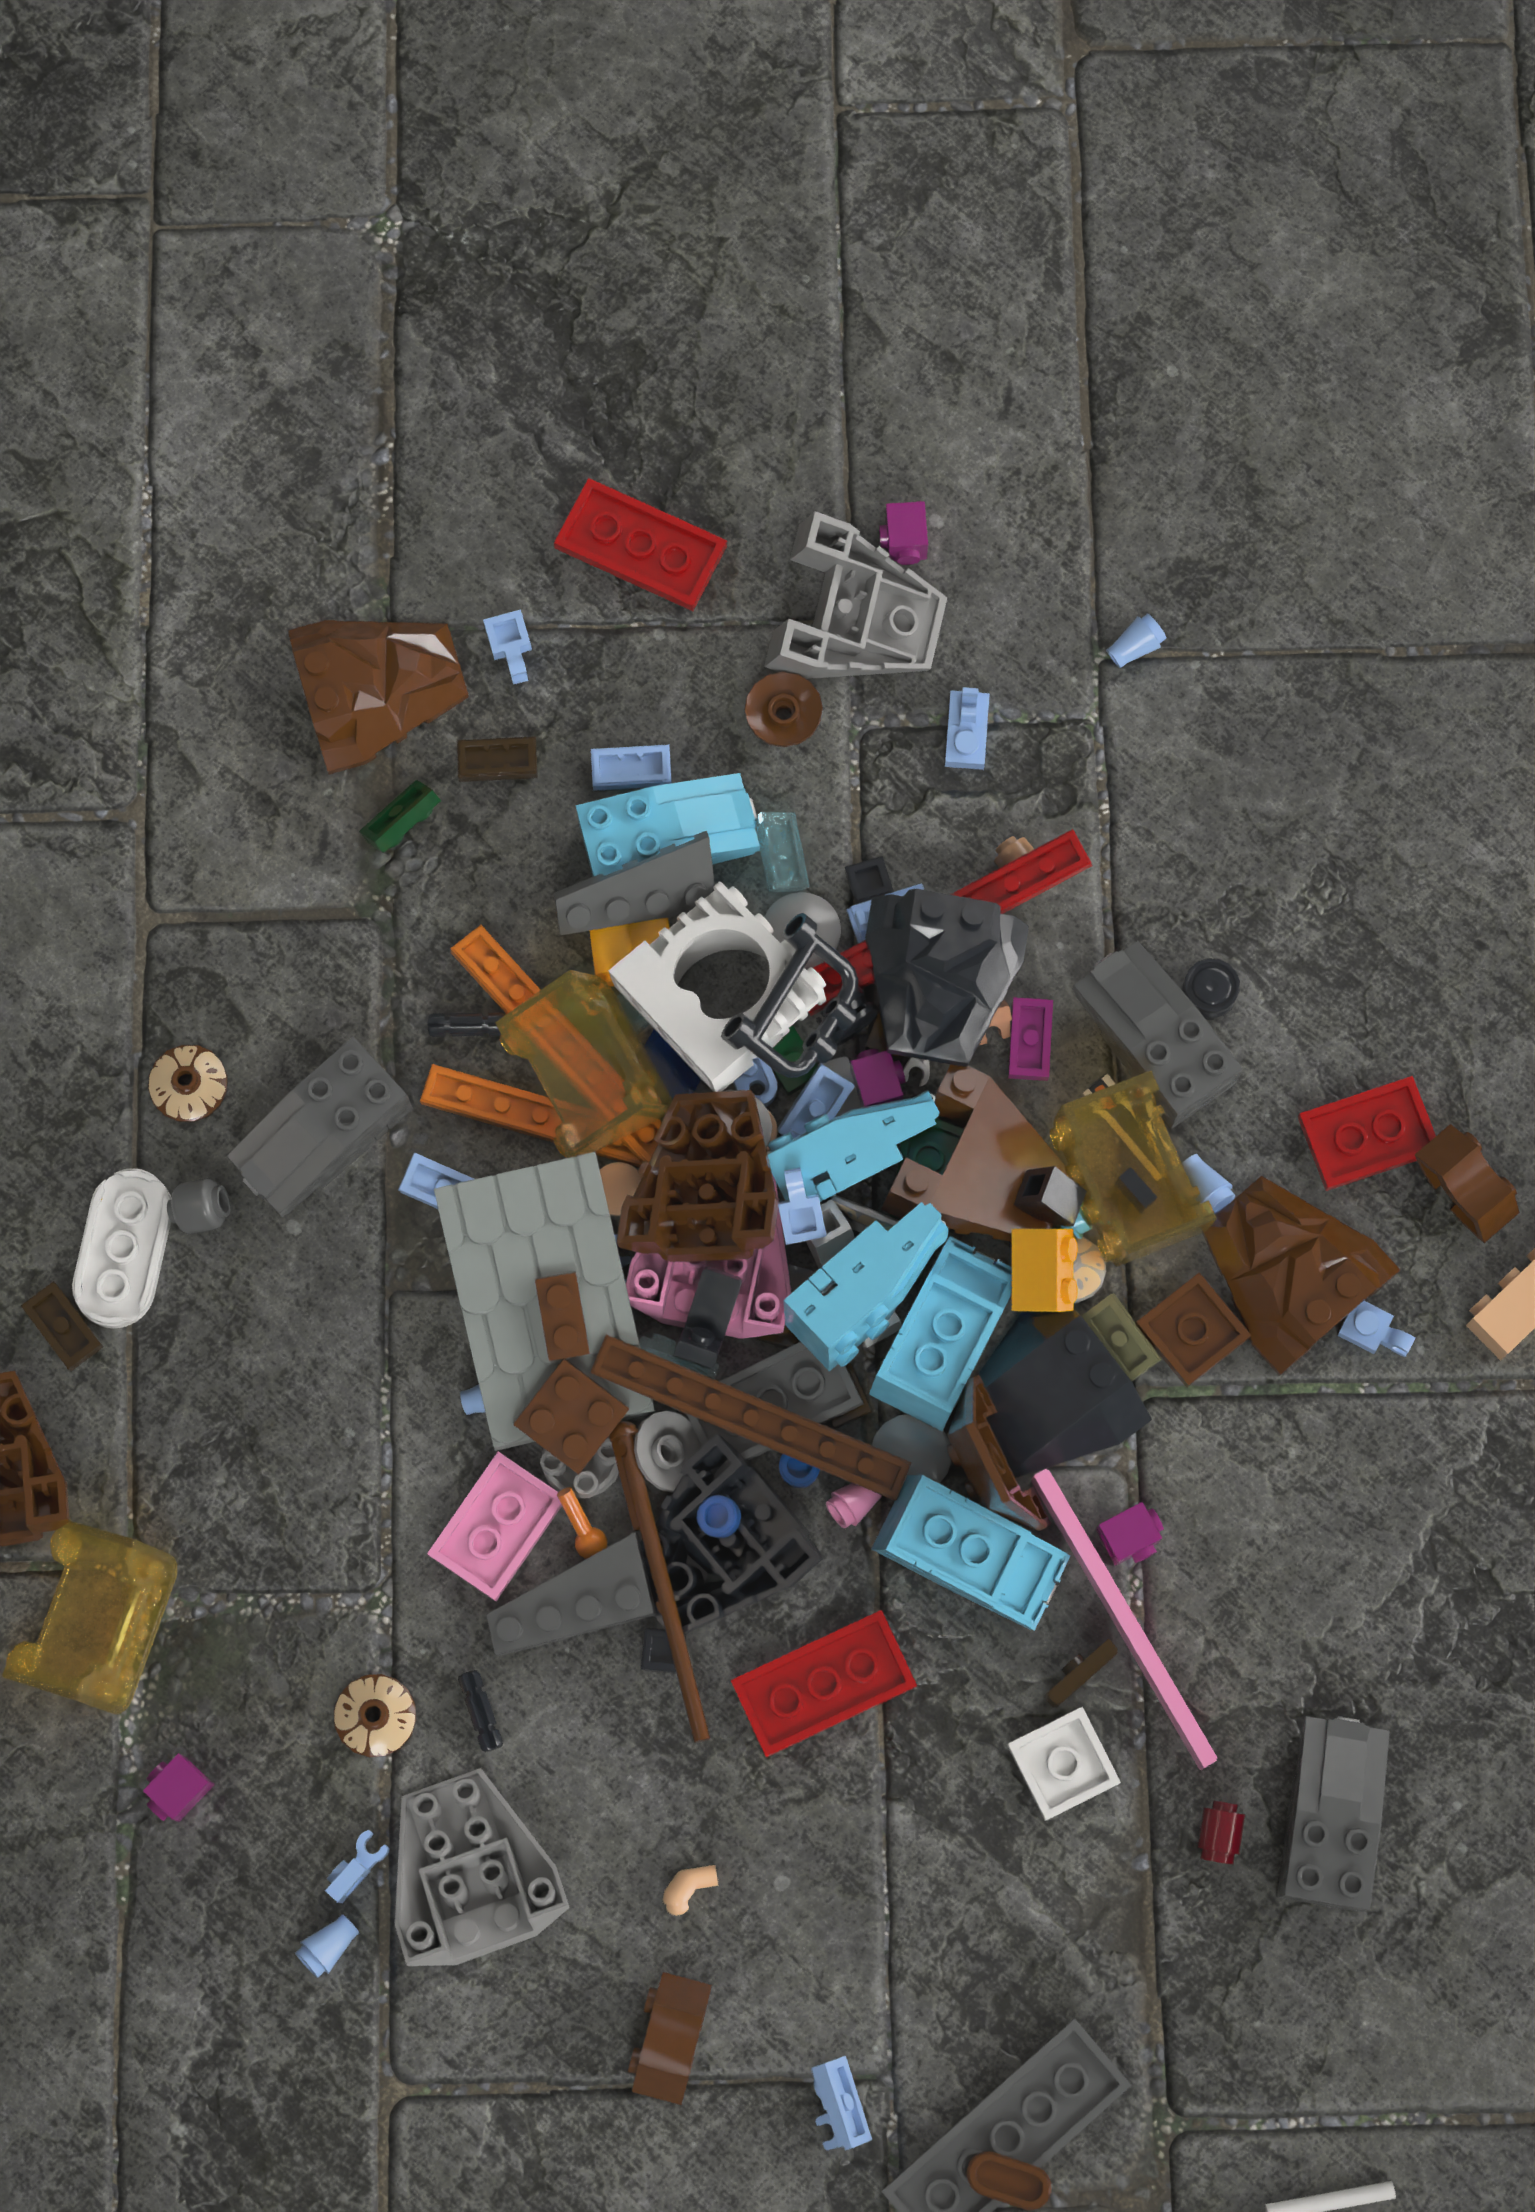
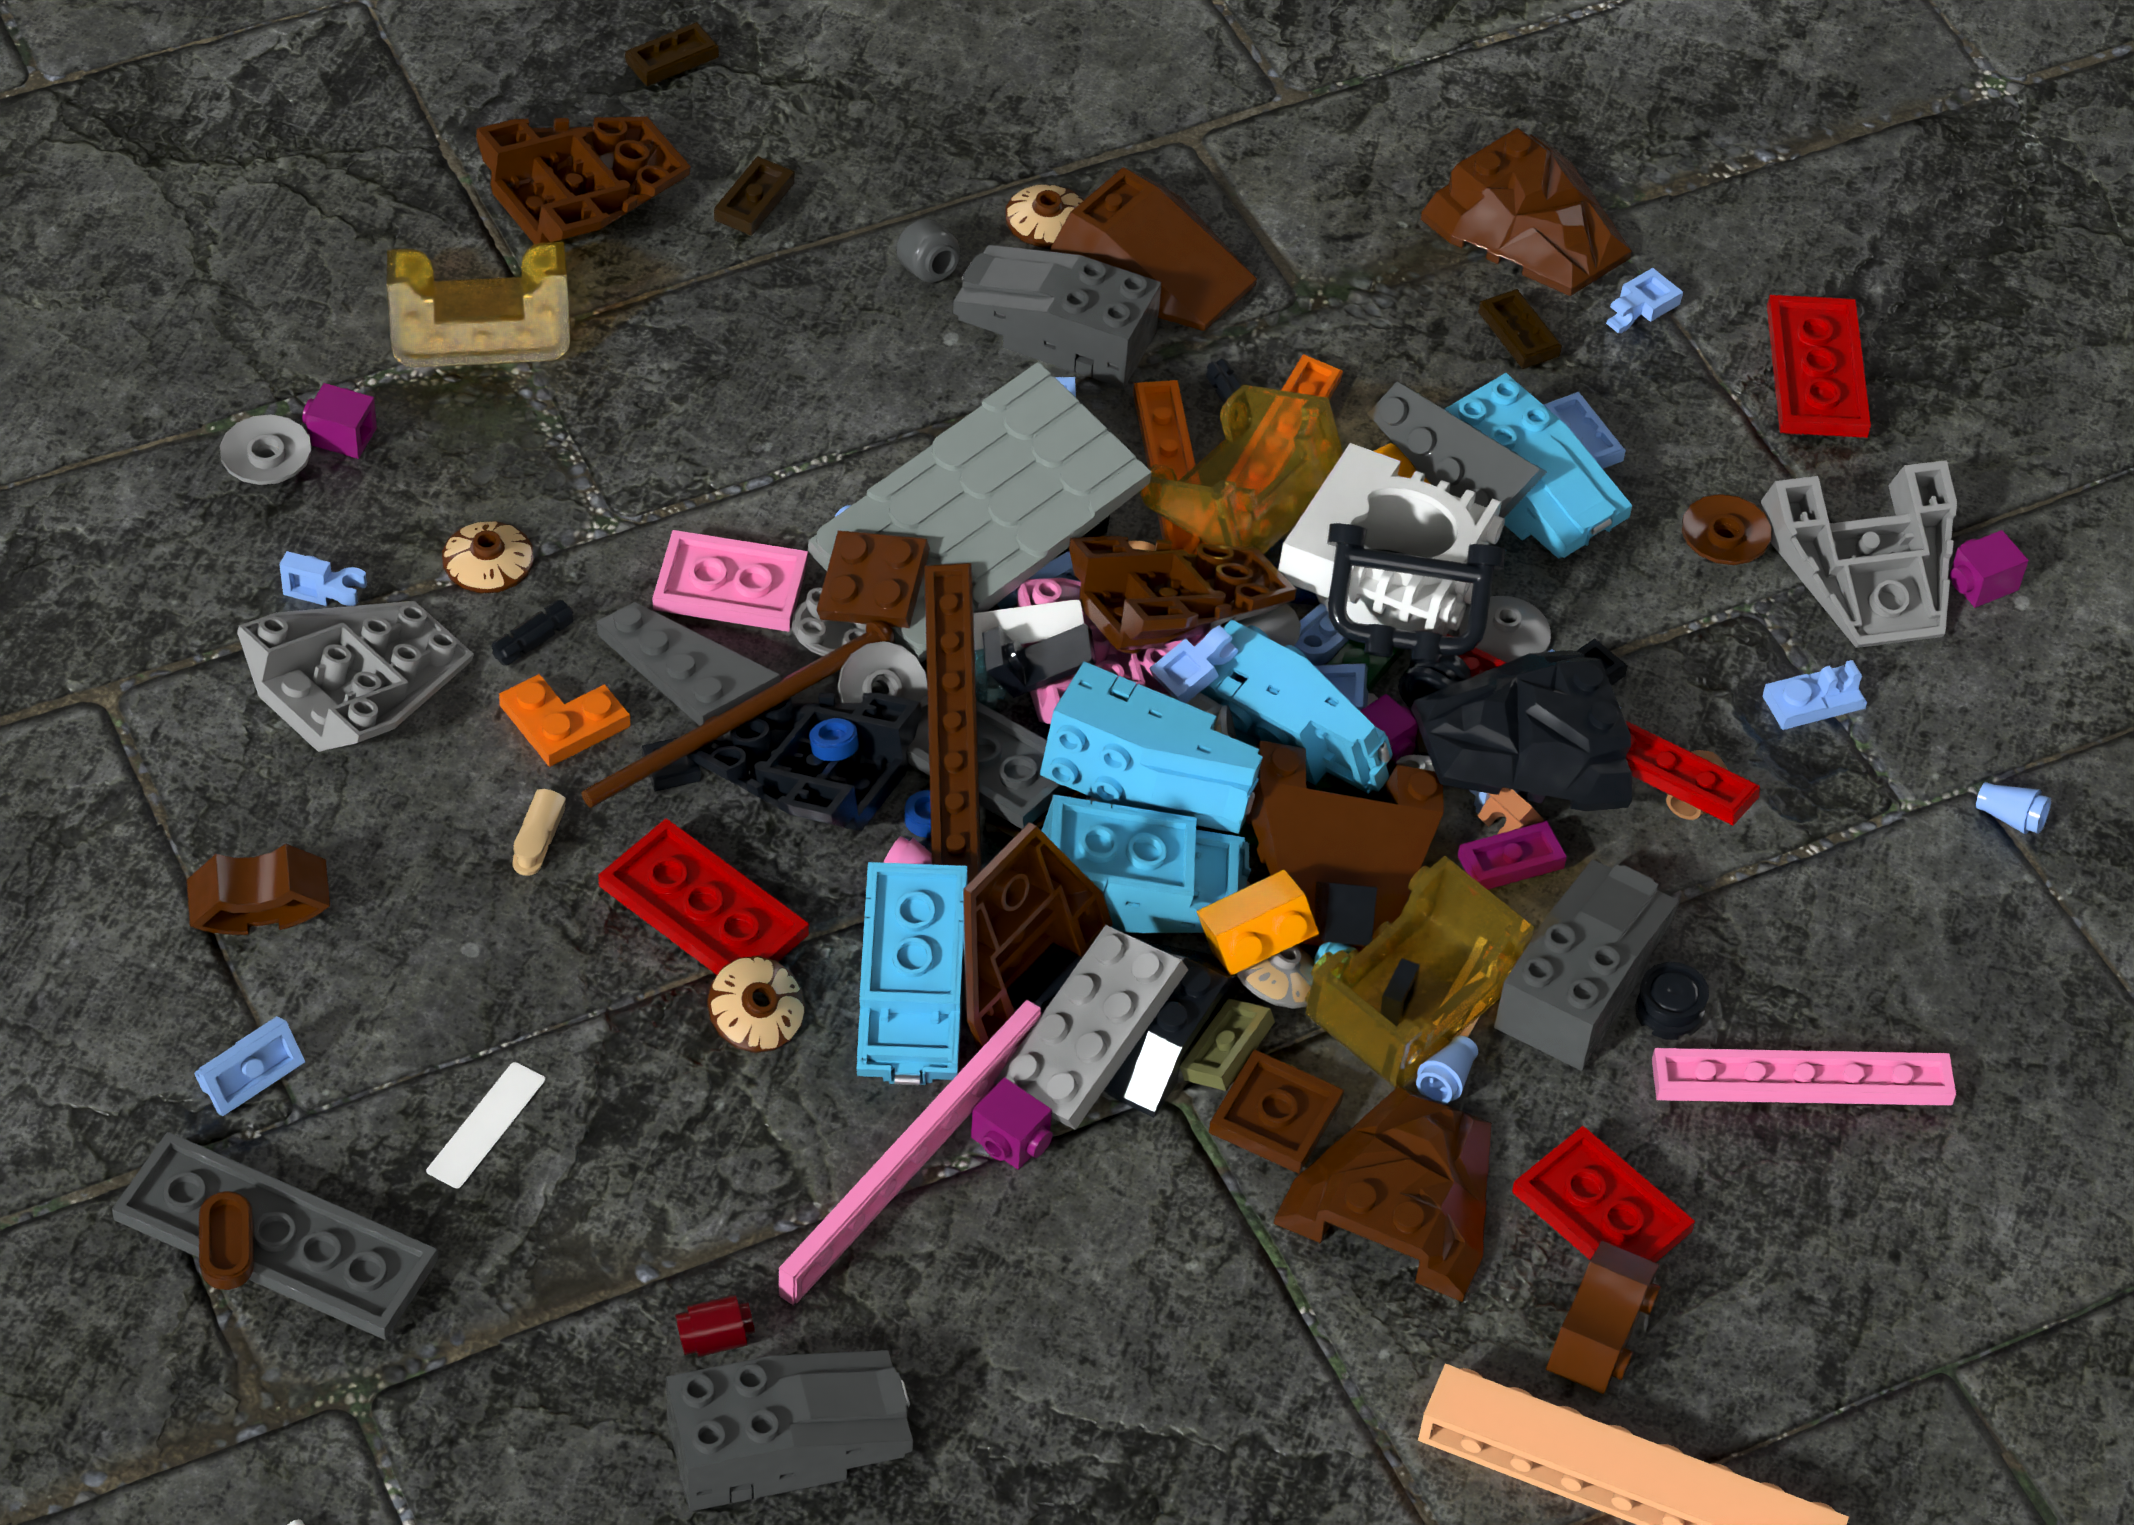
camera: 60 degrees right, 25 degrees down
white tile [72,1169,171,1328] -> none
light blue cone [295,1914,359,1978] -> none
dark green plate [359,779,441,853] -> none
reddish brown plate [535,1271,590,1361] -> none
orange bar [557,1487,608,1559] -> none
light nougat arm [663,1865,718,1915] -> none
clear light blue plate [755,812,810,892] -> none
white plate [1007,1707,1121,1821] -> none
dark brown plate [1044,1639,1119,1708] -> none
light blue plate [1338,1301,1415,1357] -> none
none -> light grey dish [220,414,312,485]
none -> white sticker [426,1062,545,1188]
none -> orange plate [499,674,630,767]
none -> tan bar [512,789,566,876]
none -> tan dish [707,956,805,1053]
none -> white sticker [974,599,1084,650]
none -> light grey plate [993,925,1188,1130]
none -> reddish brown wedge [1049,167,1257,331]
none -> bright pink plate [1652,1048,1956,1105]

